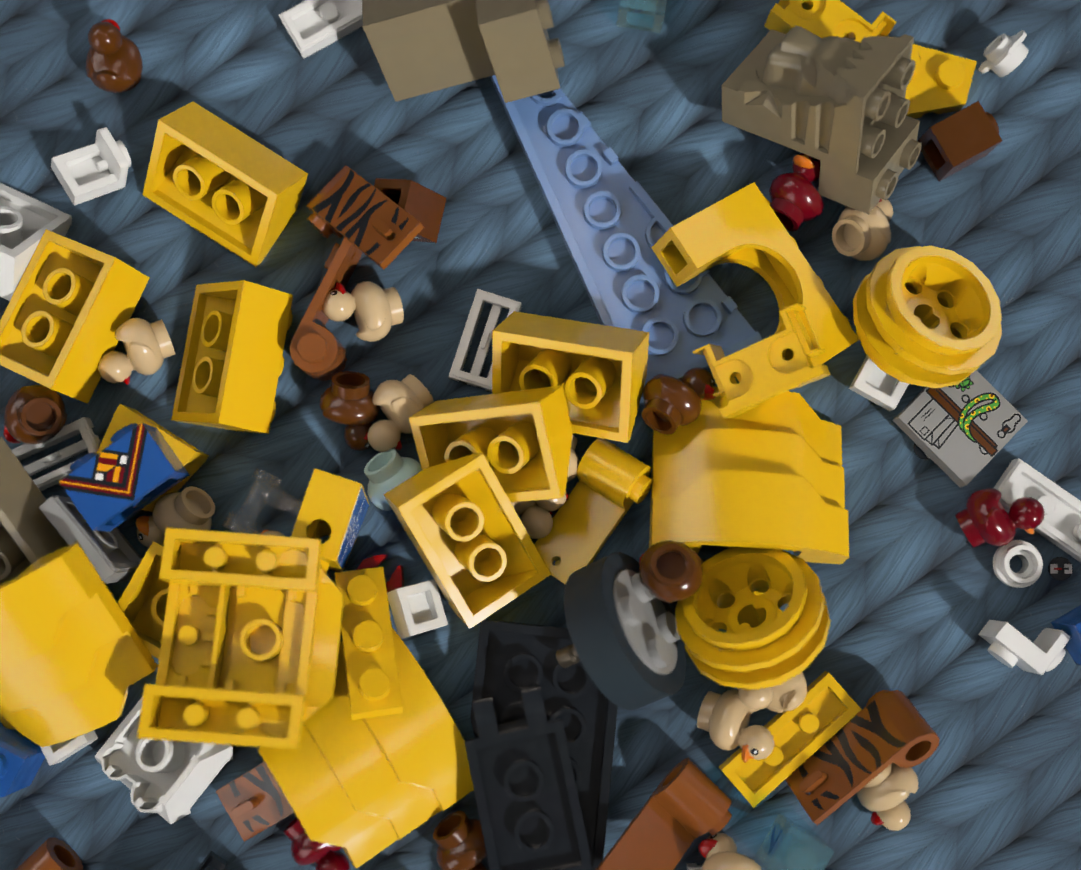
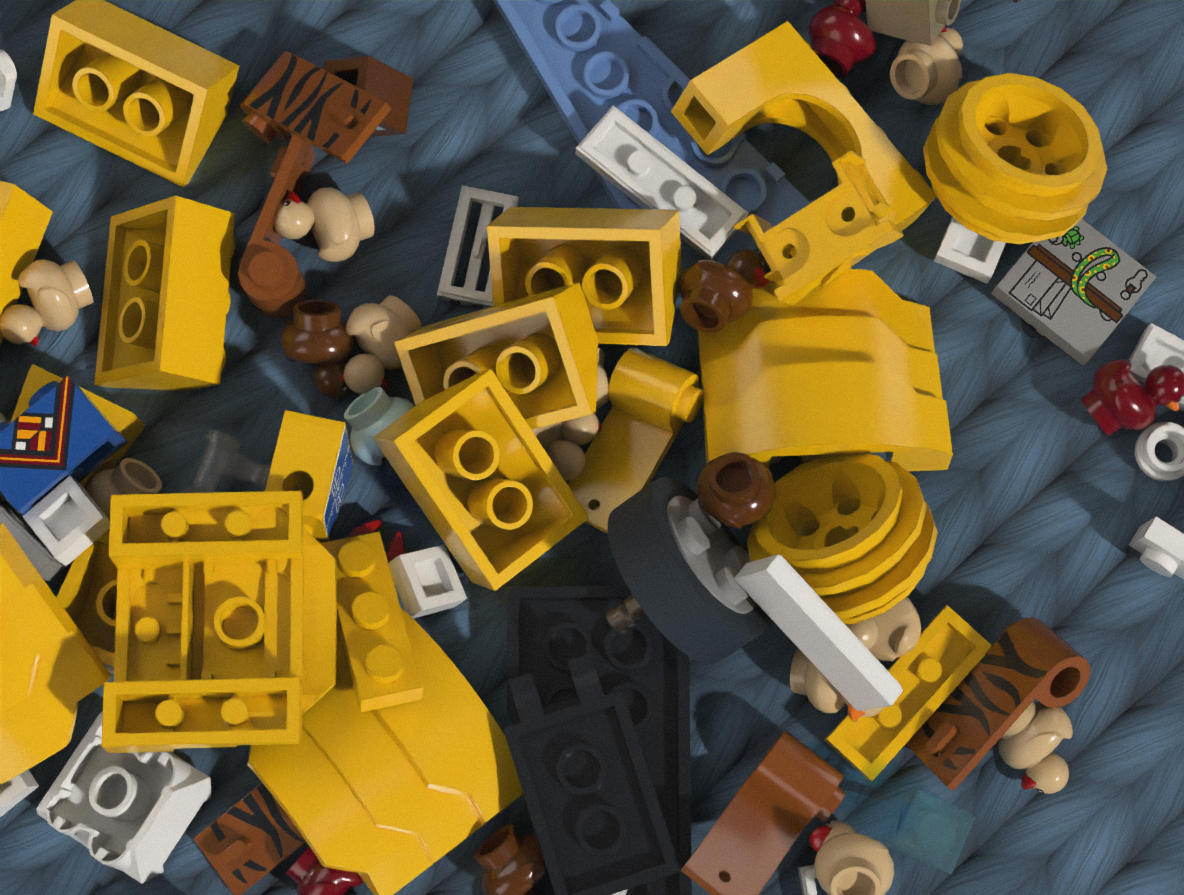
camera: 10 degrees left, 5 degrees down
none -> white plate [22,476,110,566]
none -> white tile [576,105,749,260]
none -> white tile [734,554,903,711]

